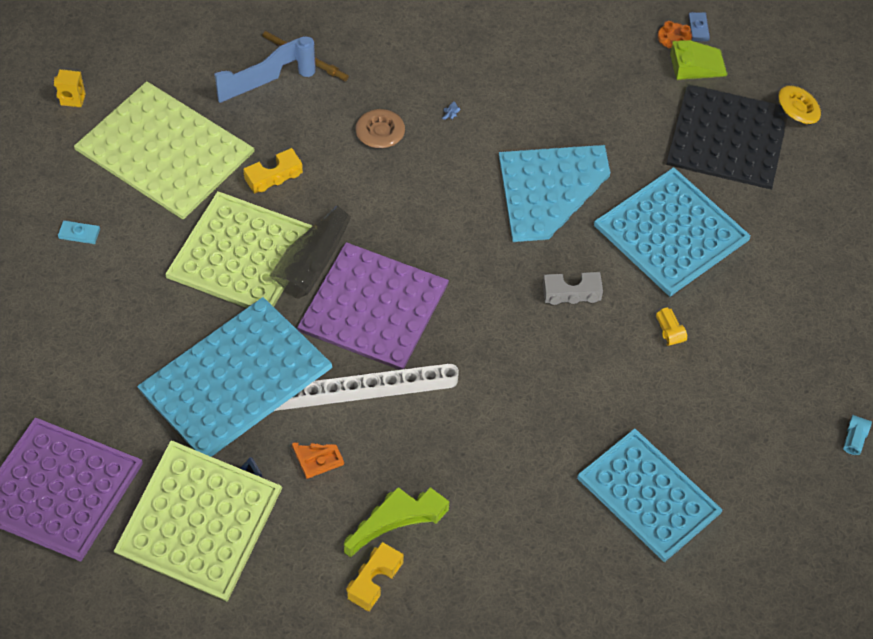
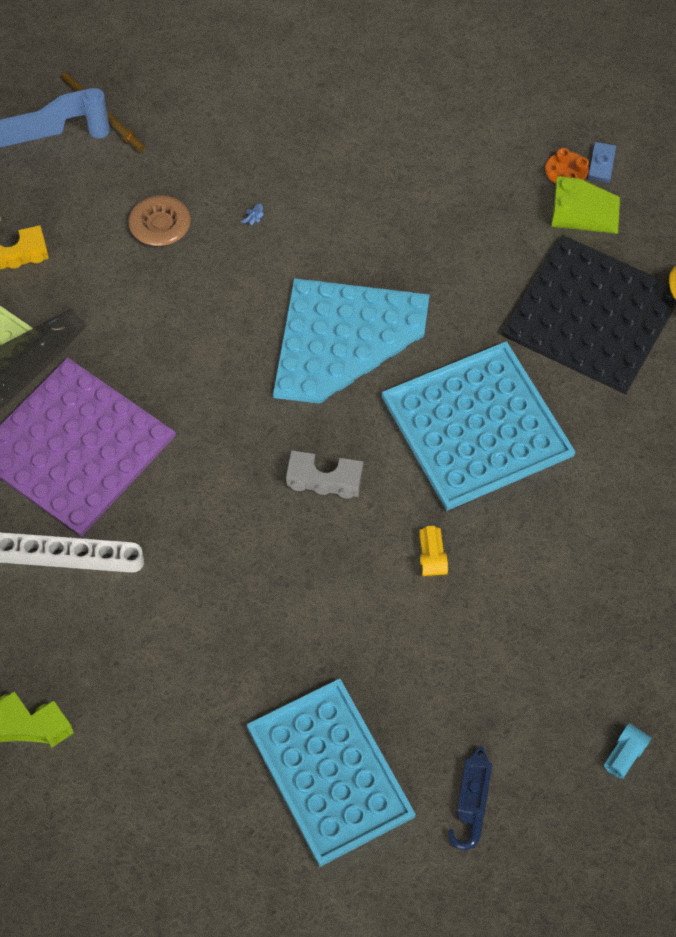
camera: 15 degrees right, 5 degrees up
none -> dark blue plate [448,745,492,850]

